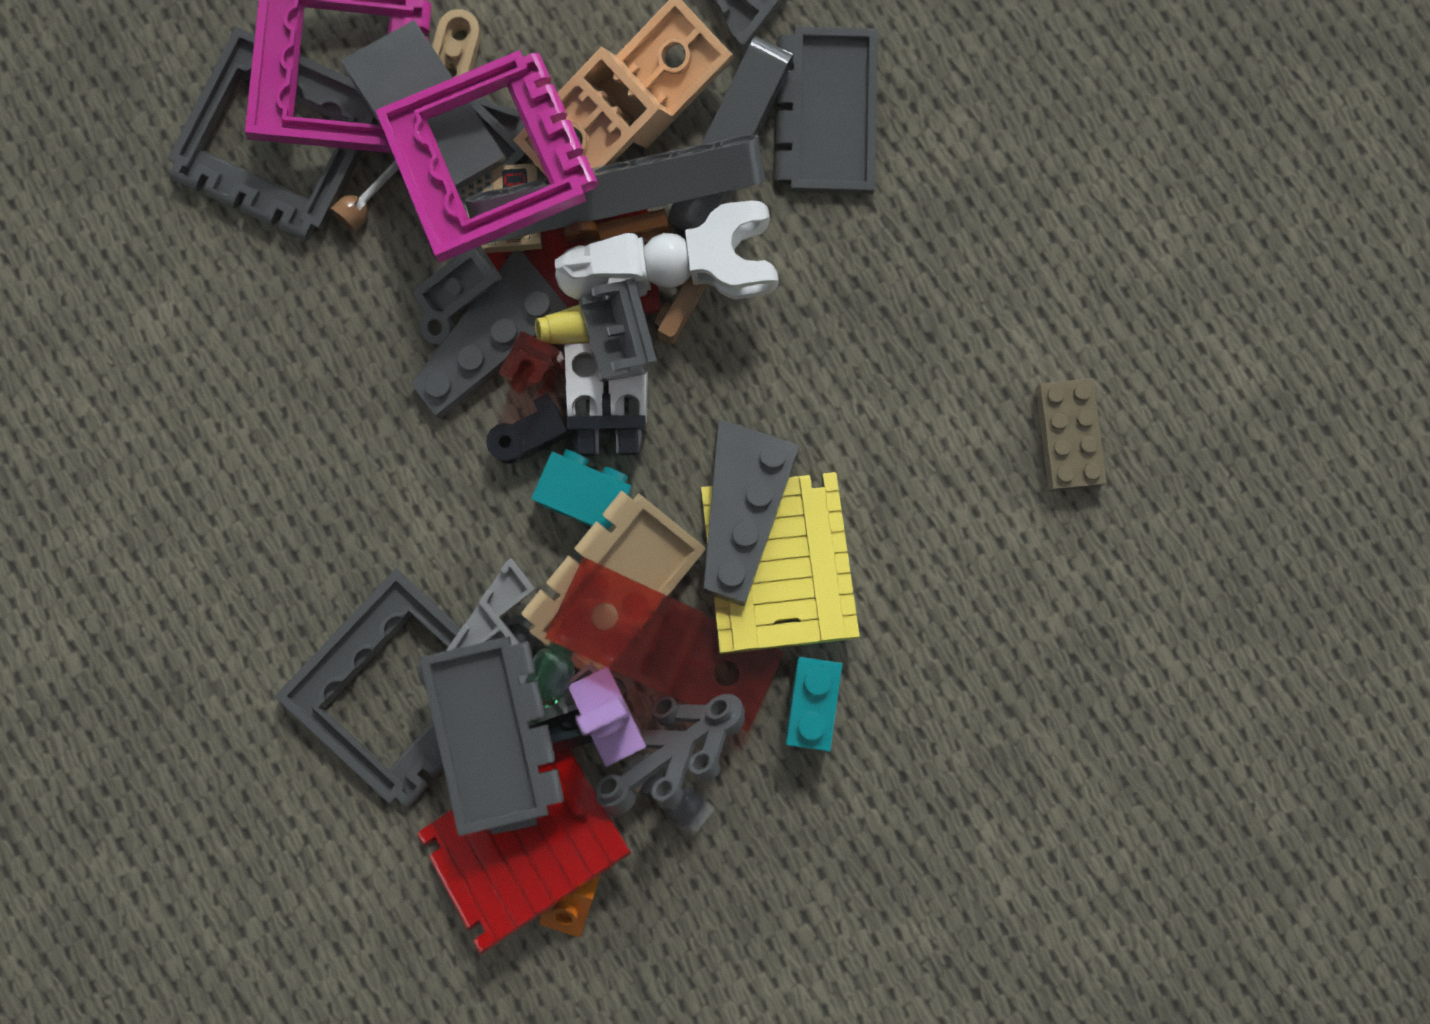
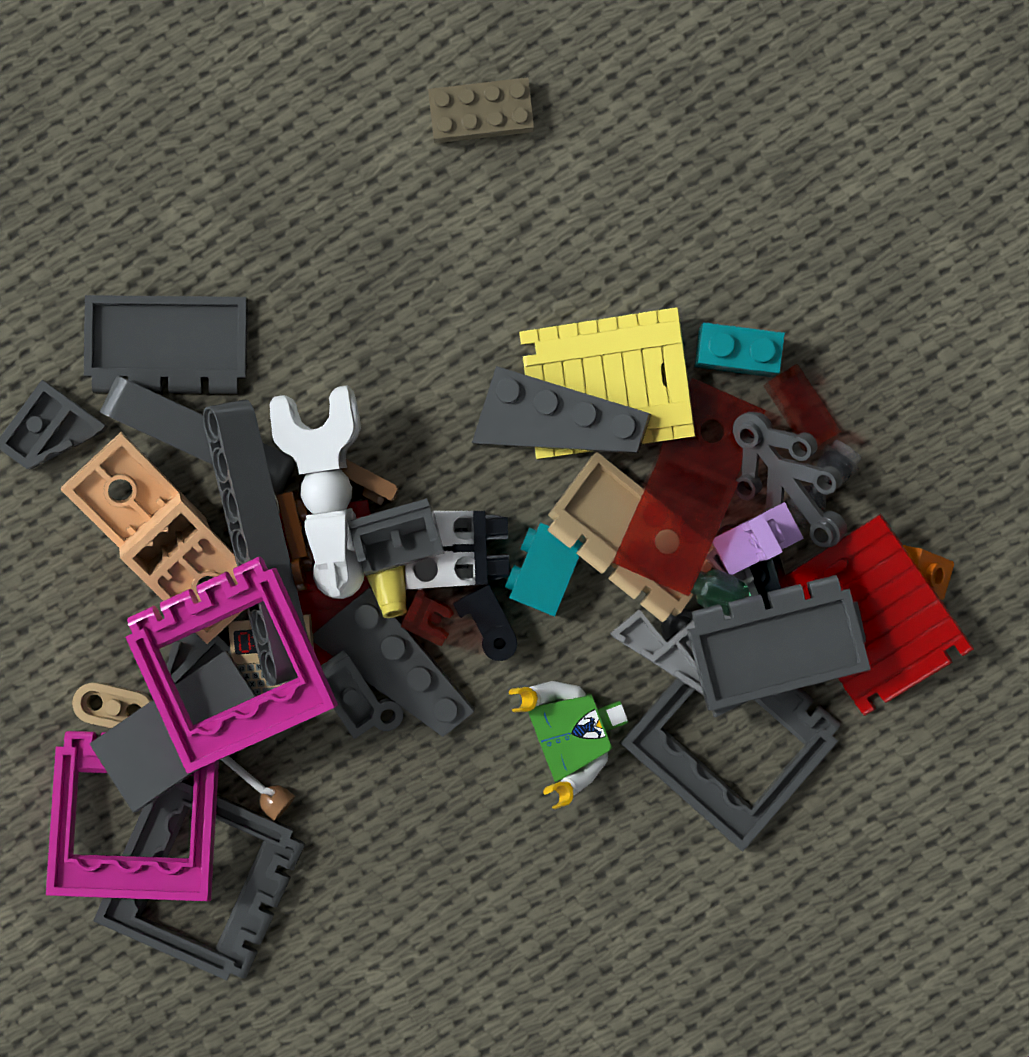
camera: 90 degrees left, 5 degrees up
none -> torso [509,681,628,809]
none -> clear red hinge [763,364,841,452]

